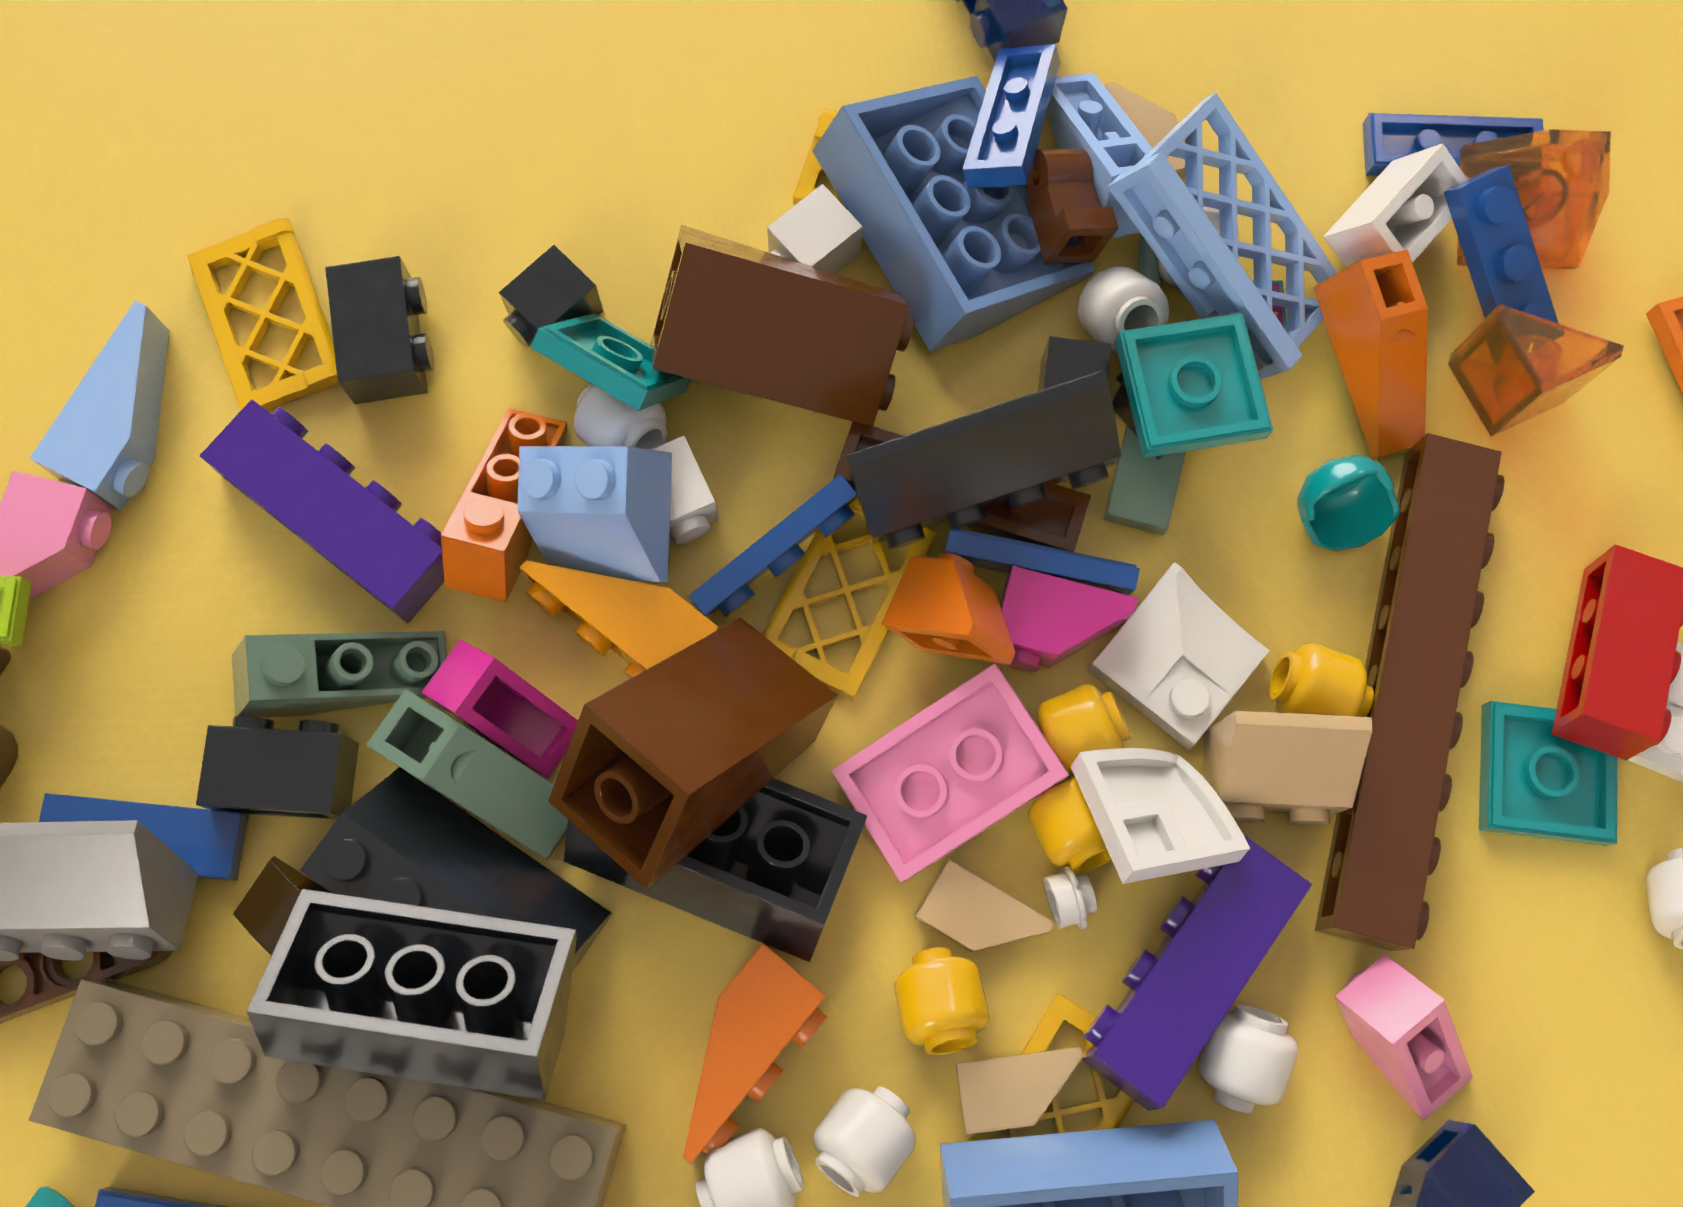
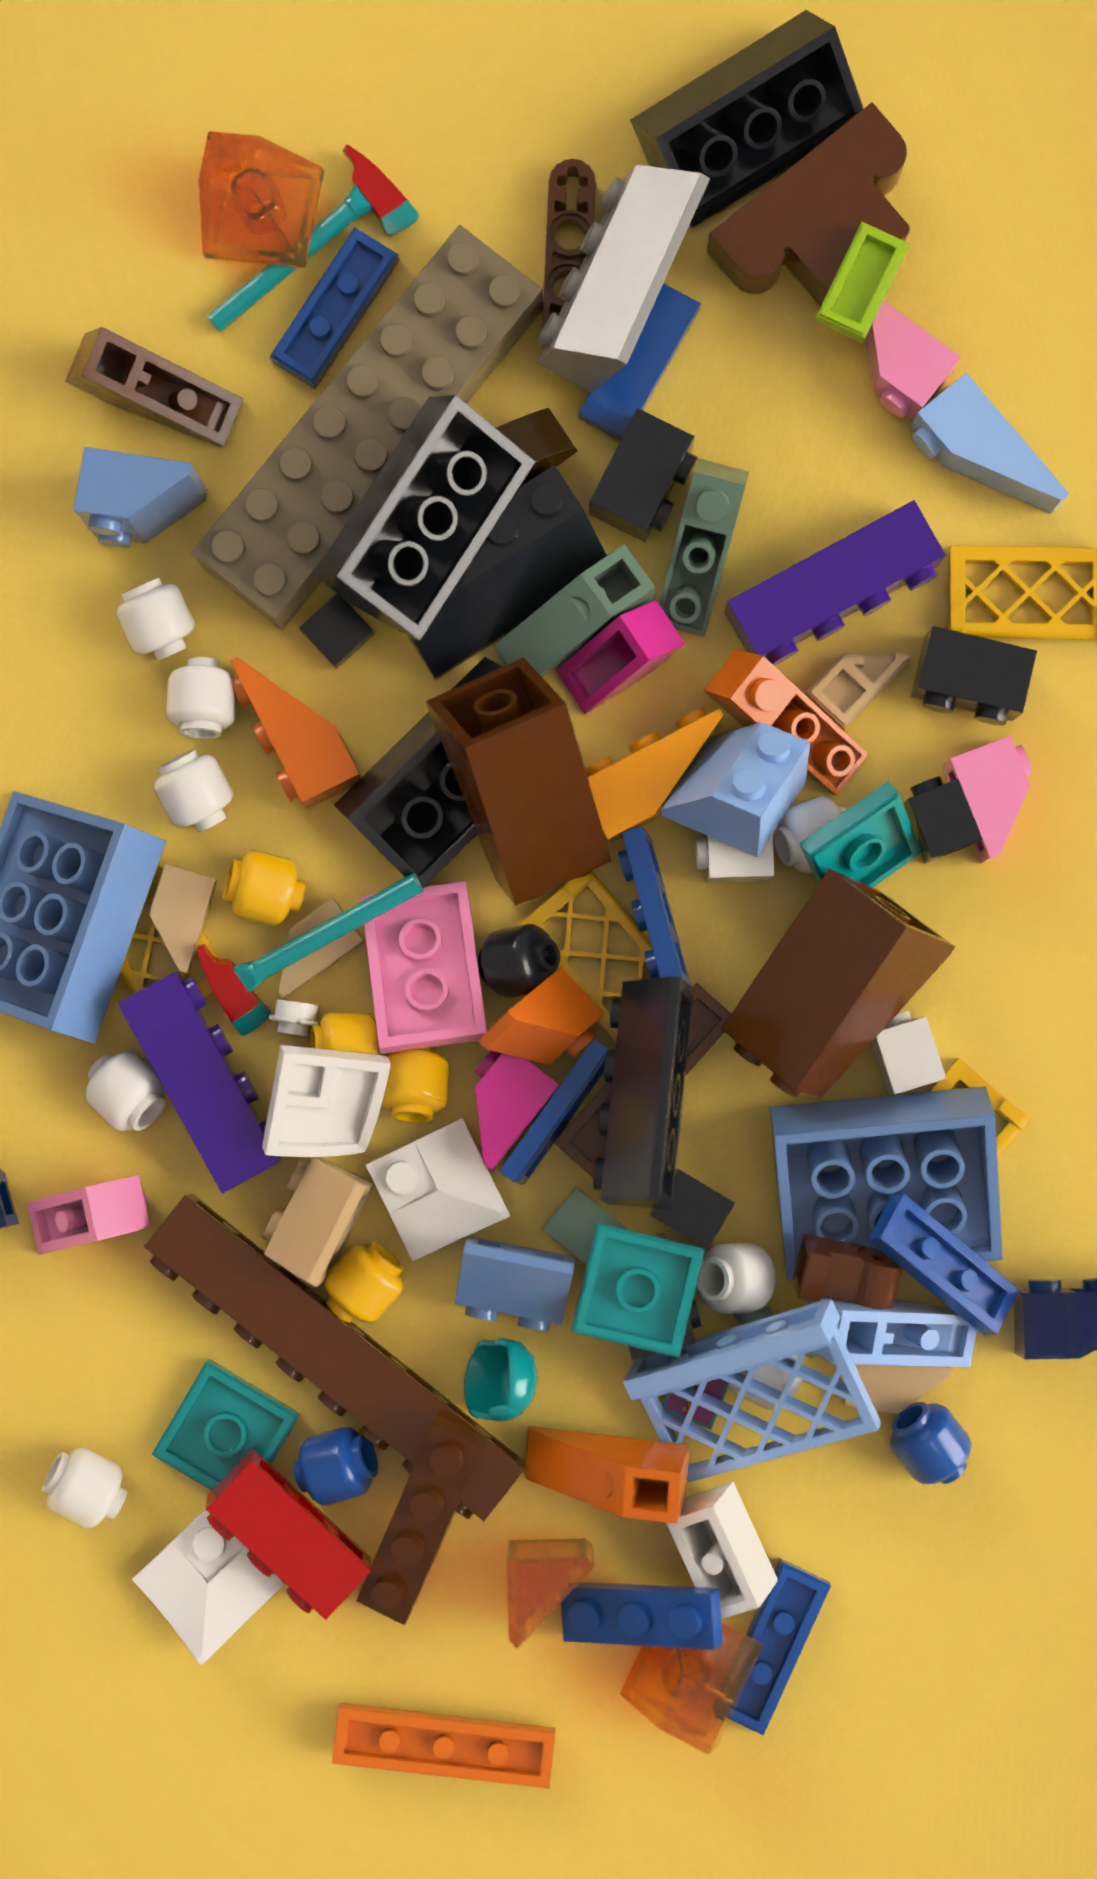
camera: 125 degrees right, 10 degrees up
none -> teal piece [197,873,423,1035]
none -> blue head [293,1427,378,1505]
none -> black tile [299,593,375,669]
none -> reddish brown plate [356,1414,488,1626]
none -> medium blue slope [455,1236,575,1332]
none -> black head [478,924,560,998]
none -> tan tile [805,653,911,730]
none -> blue head [890,1402,972,1485]
none -> bright pink slope [942,736,1032,864]

